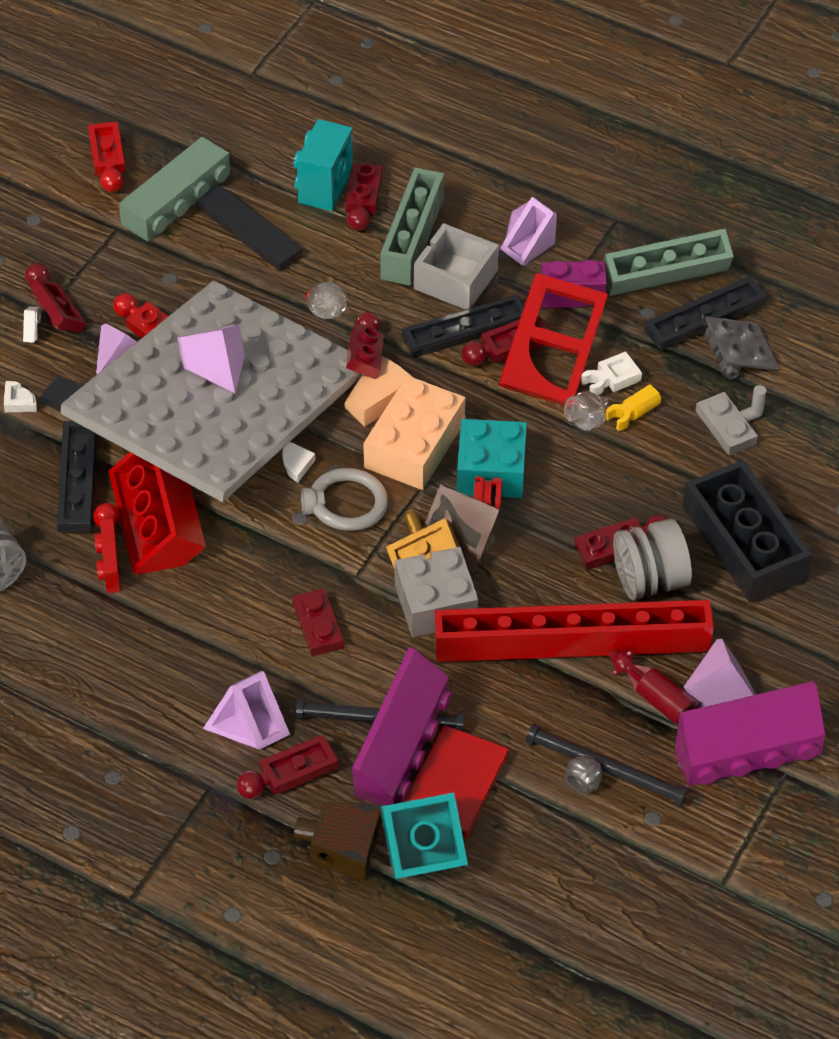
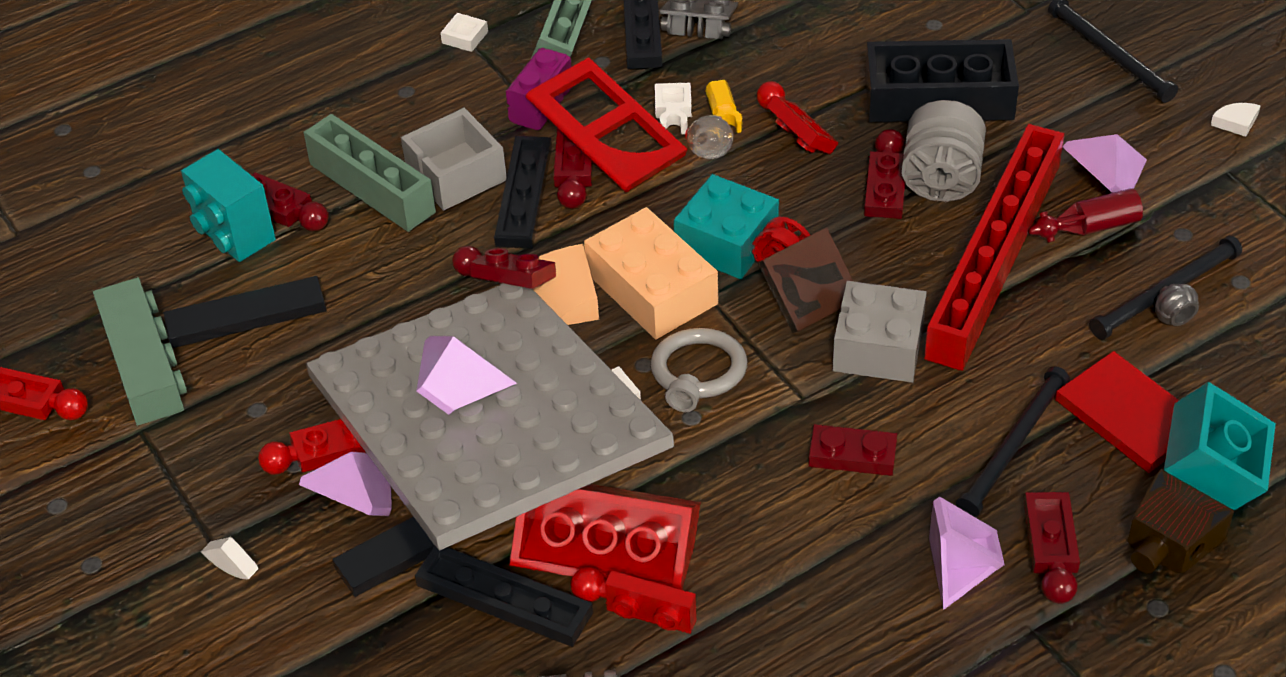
camera: 60 degrees left, 5 degrees down
white tile [4,381,37,412] -> none
dark red plate [25,263,87,333] -> none
clear animal [306,282,347,319] -> none
magenta slope [352,647,452,806] -> none
plate [386,510,459,569] -> none
lavender slope [500,197,557,266] -> none
magenta slope [675,681,825,786] -> none
light grey plate [696,385,767,455] -> none
none -> white tile [441,13,488,52]
none -> red plate [757,81,839,155]

